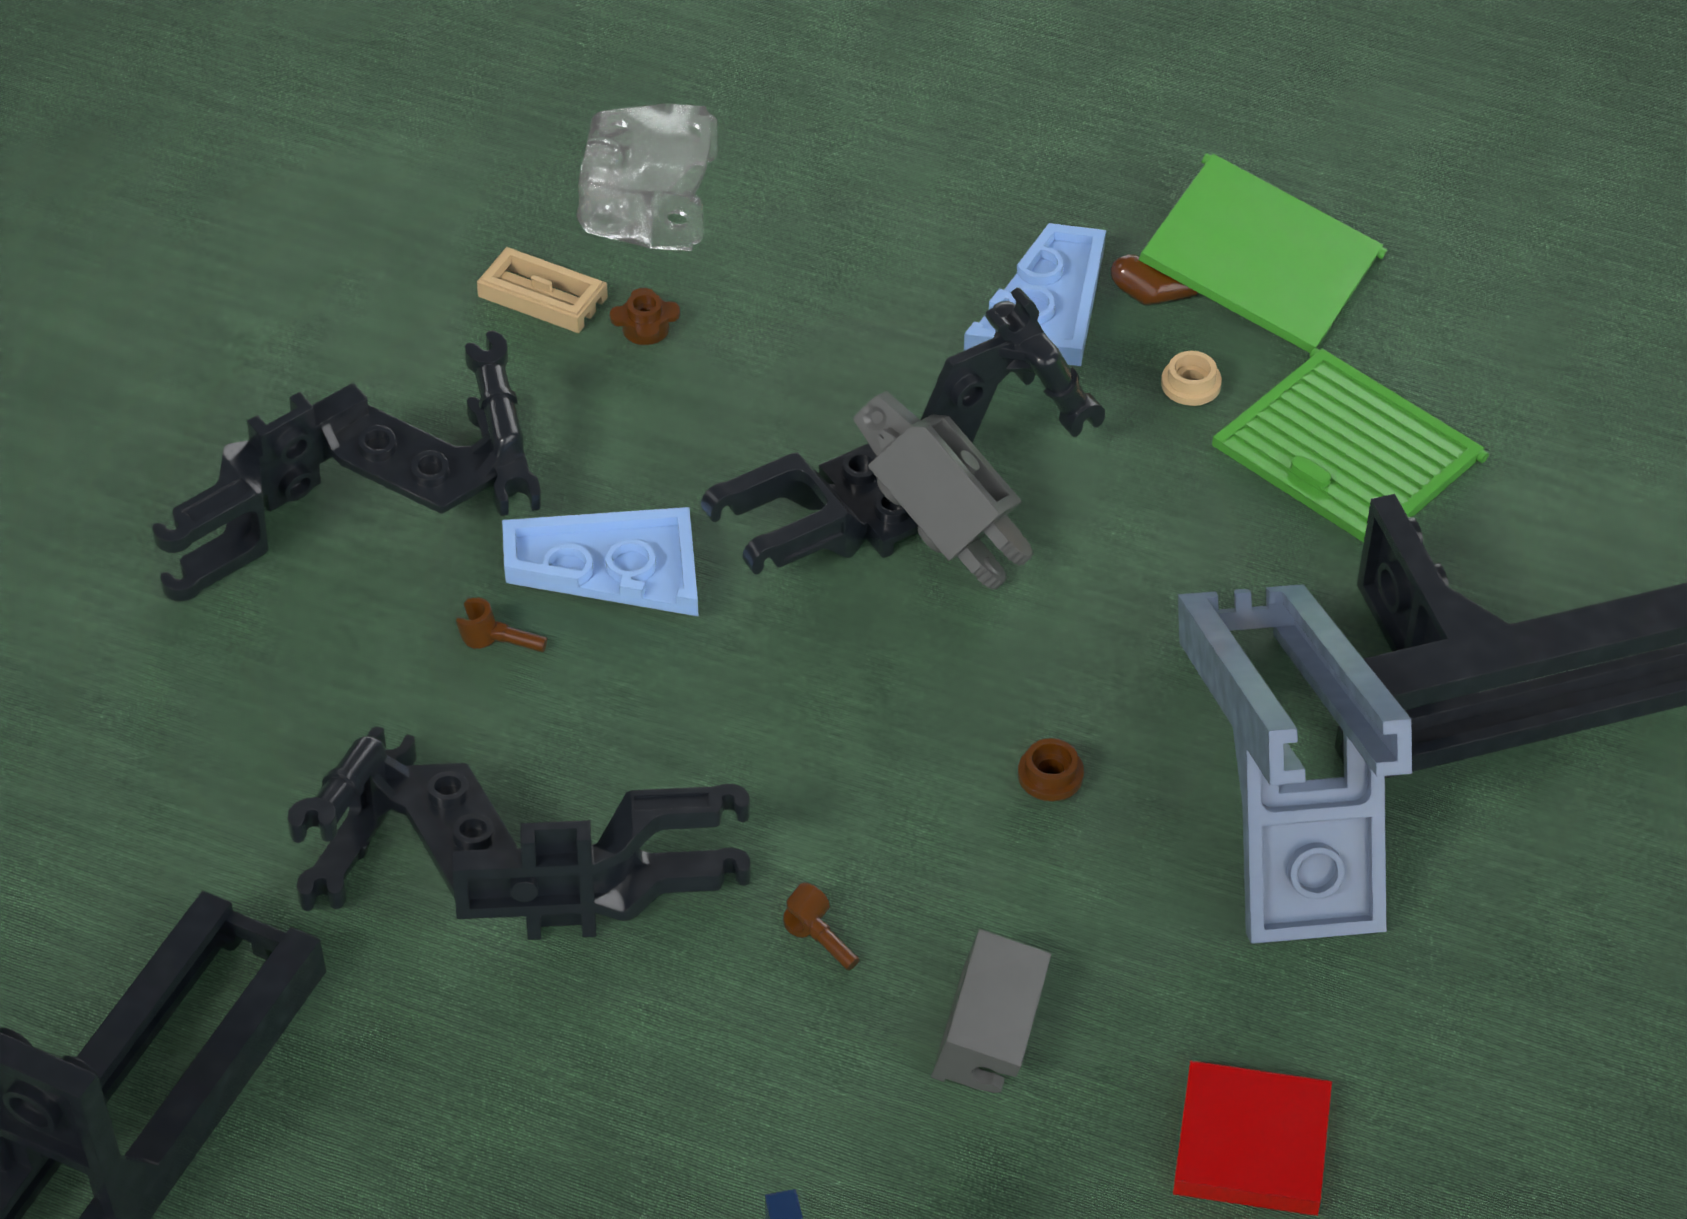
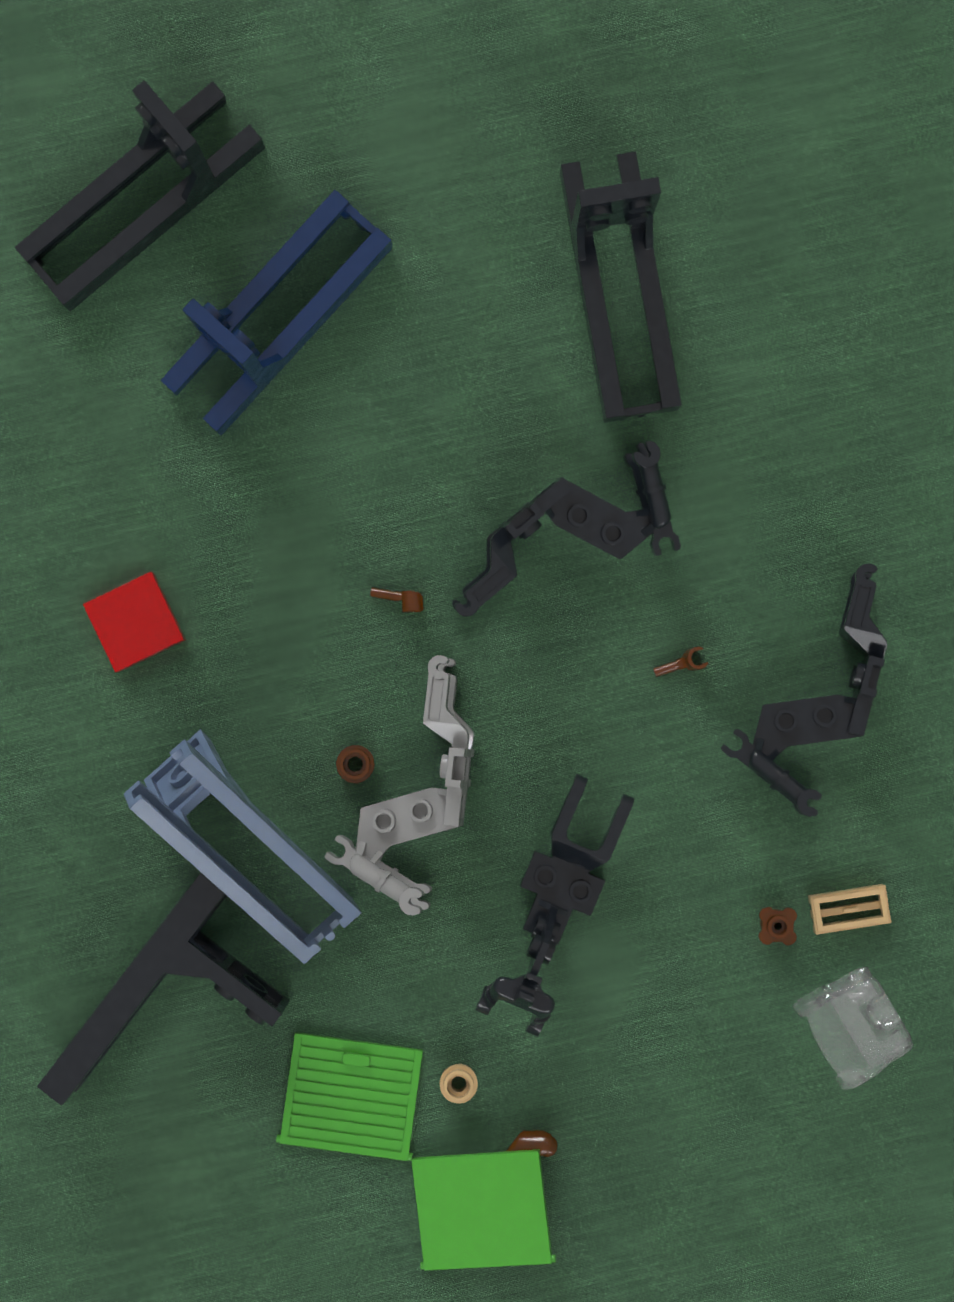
camera: 145 degrees right, 40 degrees up
light blue wing [502,507,699,617] -> none
dark grey hinge [853,391,1034,590] -> none
dark grey hinge [931,929,1052,1093] -> none
light blue wing [964,223,1106,366] -> none
none -> light grey piece [324,655,475,916]

